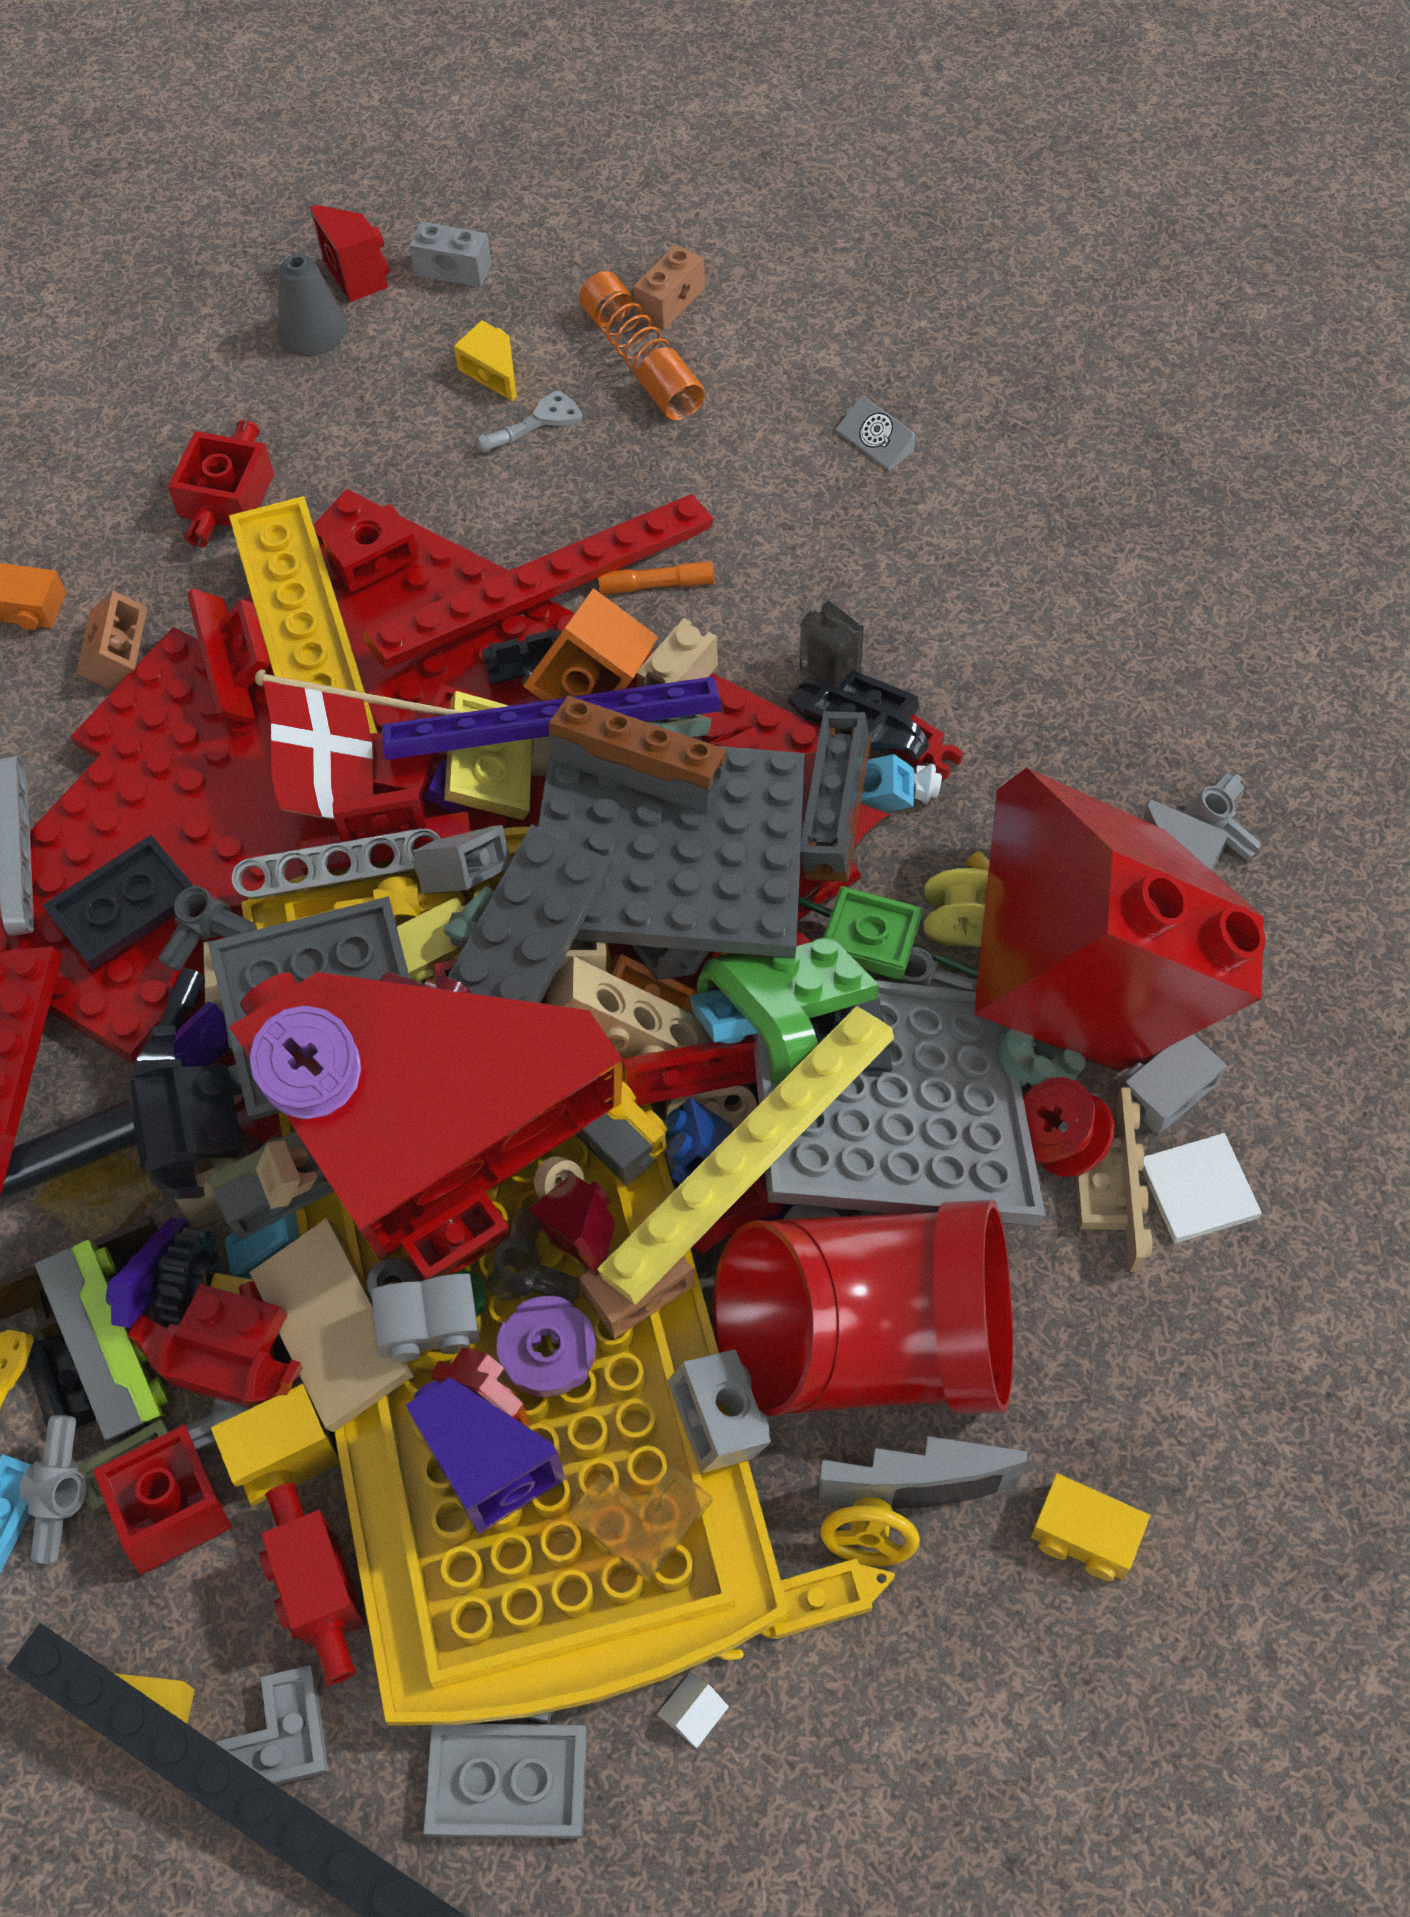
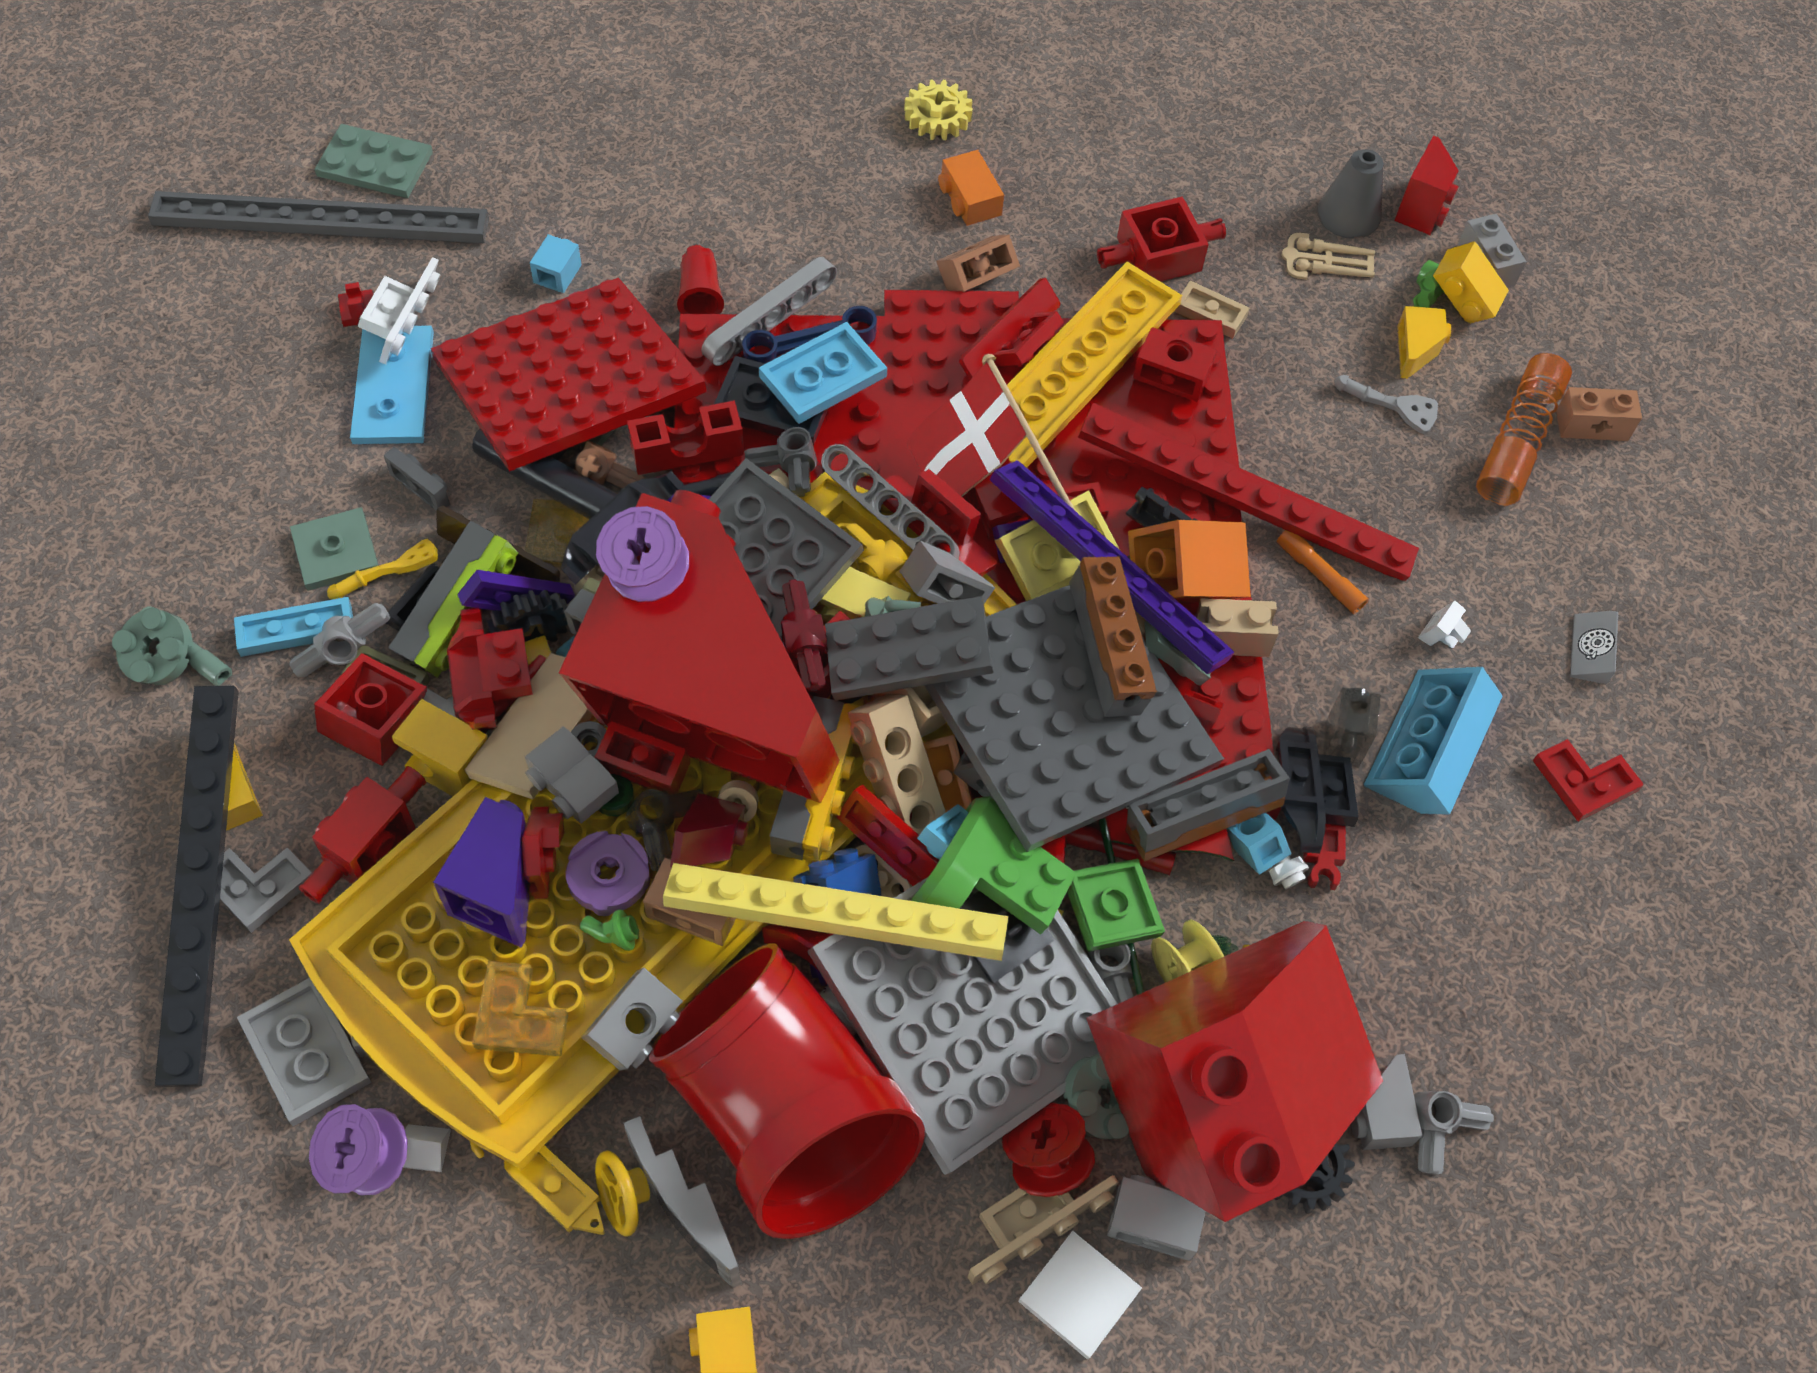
camera: 50 degrees right, 0 degrees up
none -> medium lavender piece [309,1104,408,1195]
none -> nougat axle [574,441,645,489]
none -> bright green plate [580,909,639,951]
none -> red arch [627,400,744,475]
none -> dark blue piece [742,306,877,364]
none -> medium azure plate [759,322,887,424]
none -> tan plate [1174,281,1250,338]
none -> tan piece [1281,233,1375,280]
none -> medium azure slope [1364,667,1503,814]
none -> bright green plate [1413,260,1445,308]
none -> white tile [1418,601,1471,648]
none -> yellow brick [1433,241,1509,324]
none -> red plate [1533,739,1644,822]

